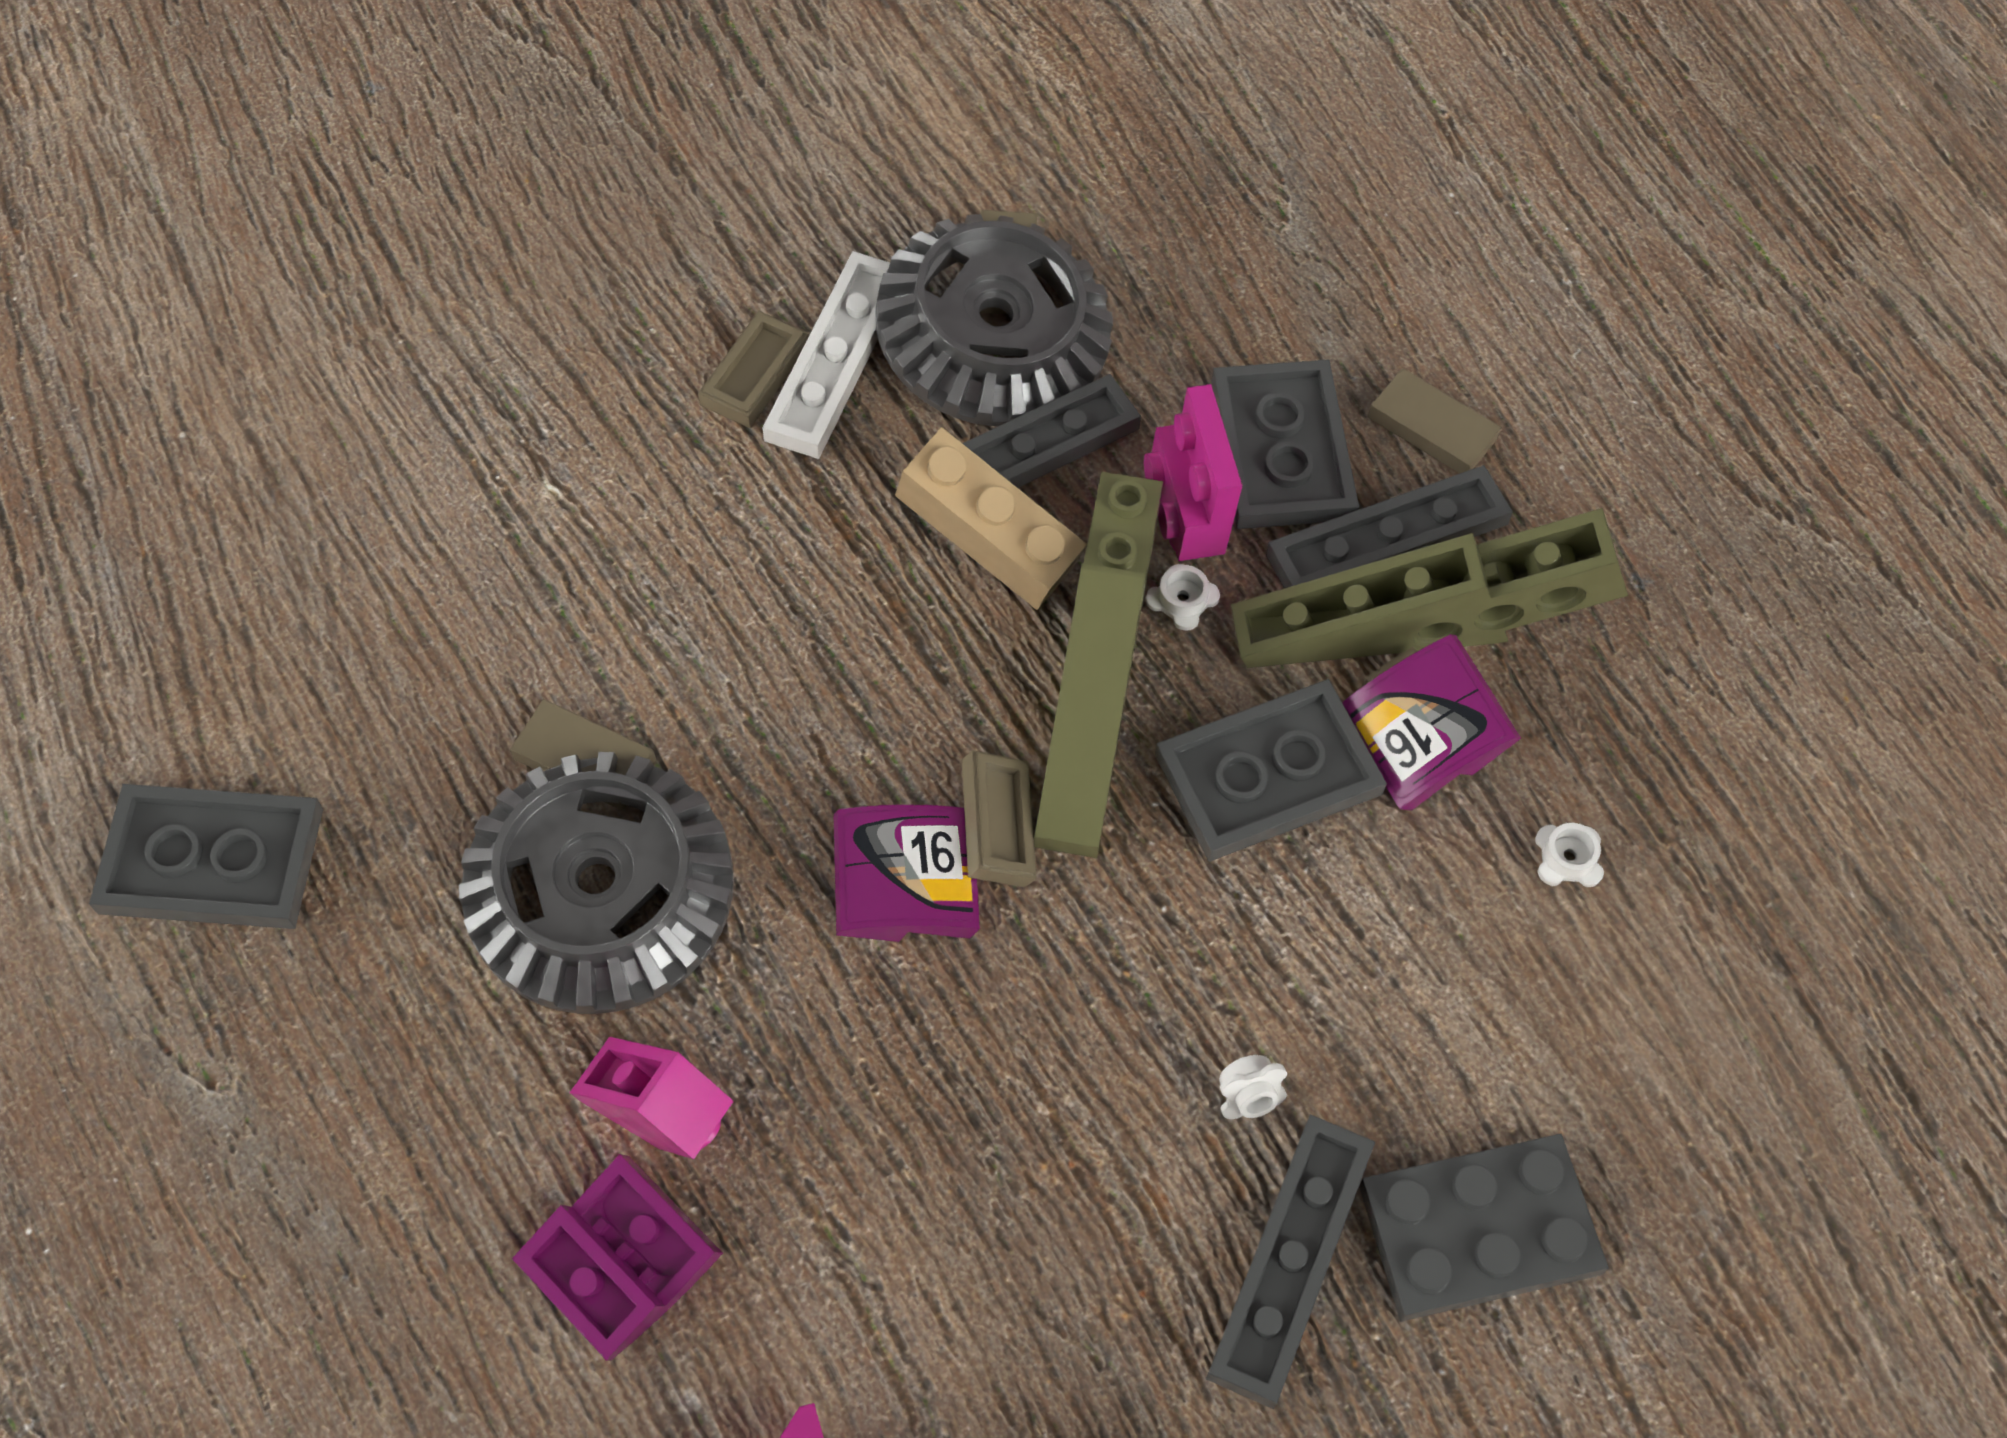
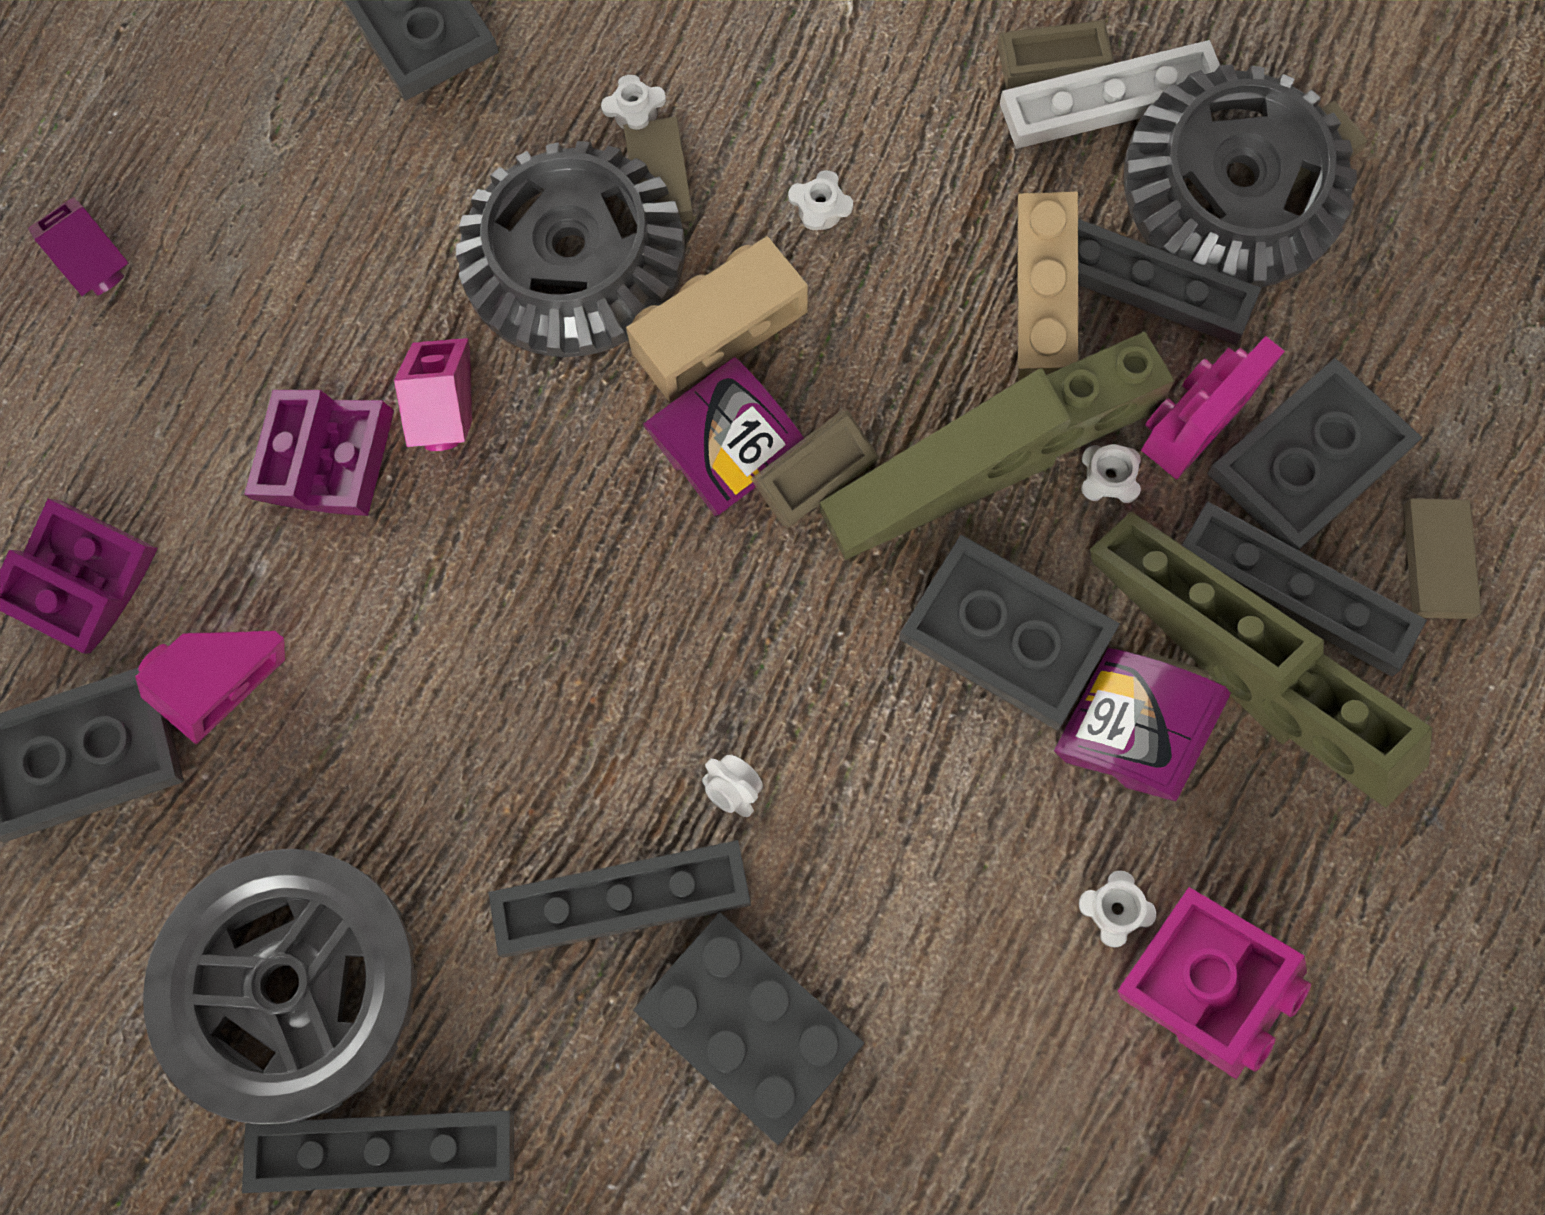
camera: 60 degrees right, 10 degrees up
none -> magenta slope [28,197,129,296]
none -> white plate [601,75,666,130]
none -> tan brick [626,236,808,403]
none -> white plate [788,170,853,230]
none -> dark pink plate [1118,887,1311,1080]

